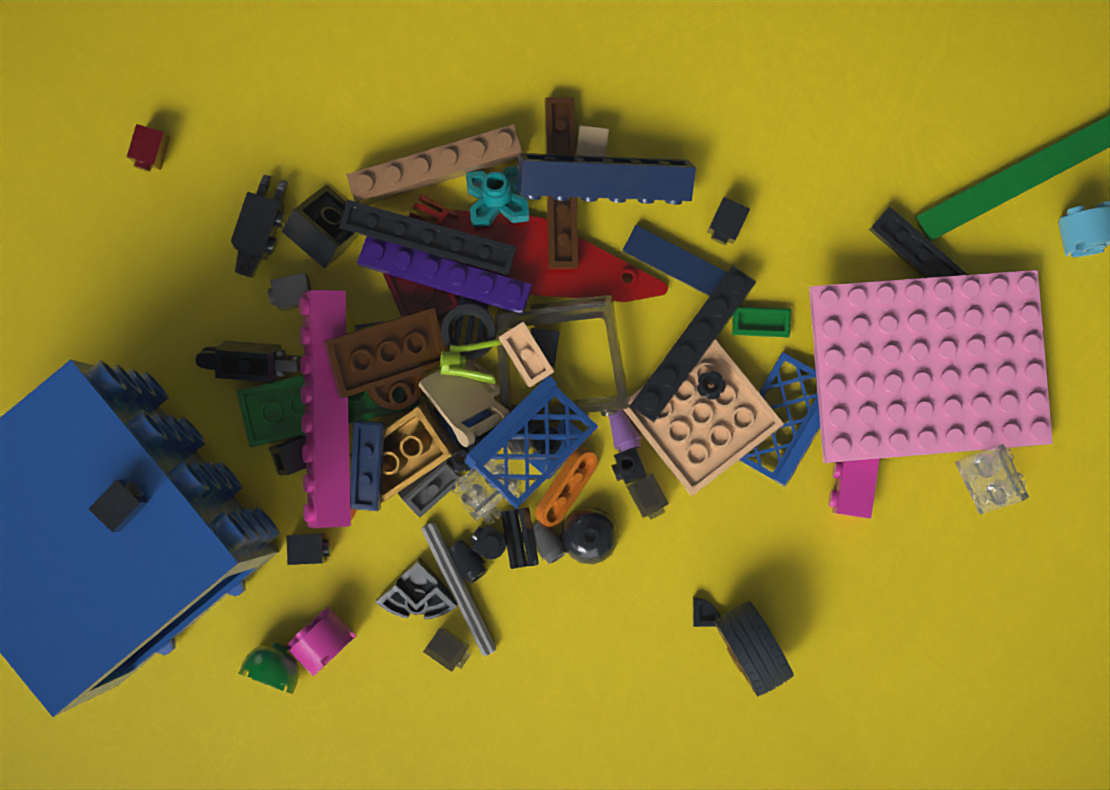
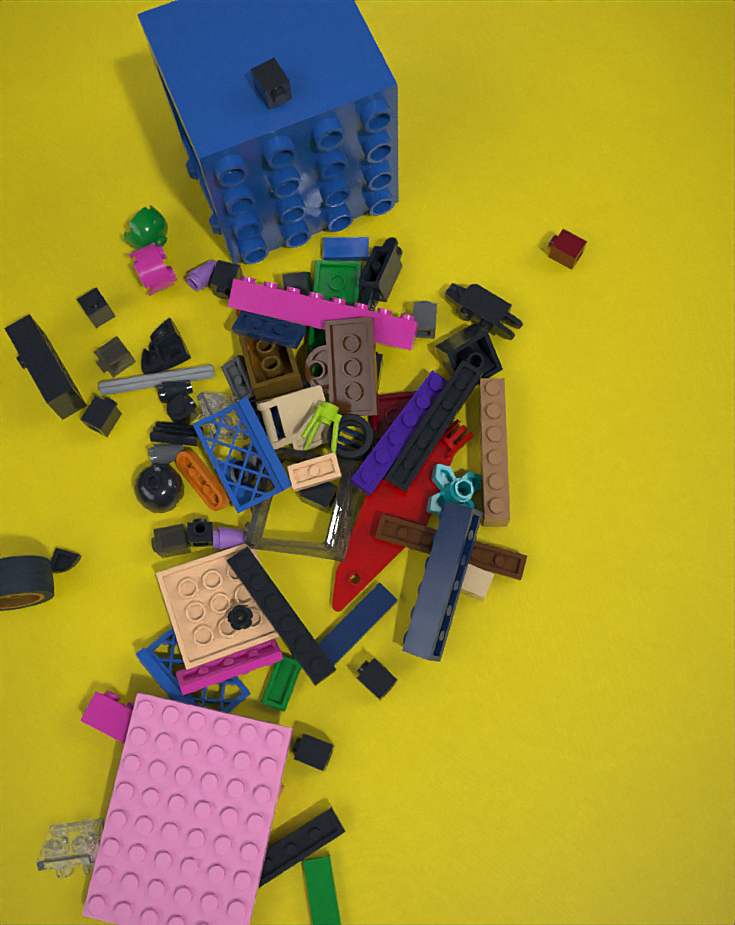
camera: 115 degrees right, 15 degrees down
none -> black brick [4,314,87,420]
none -> black brick [77,287,116,328]
none -> black brick [80,395,122,437]
none -> dark pink plate [176,639,283,695]
none -> medium lavender cone [186,259,217,292]
none -> black brick [292,733,335,771]
none -> blue tile [323,237,369,261]

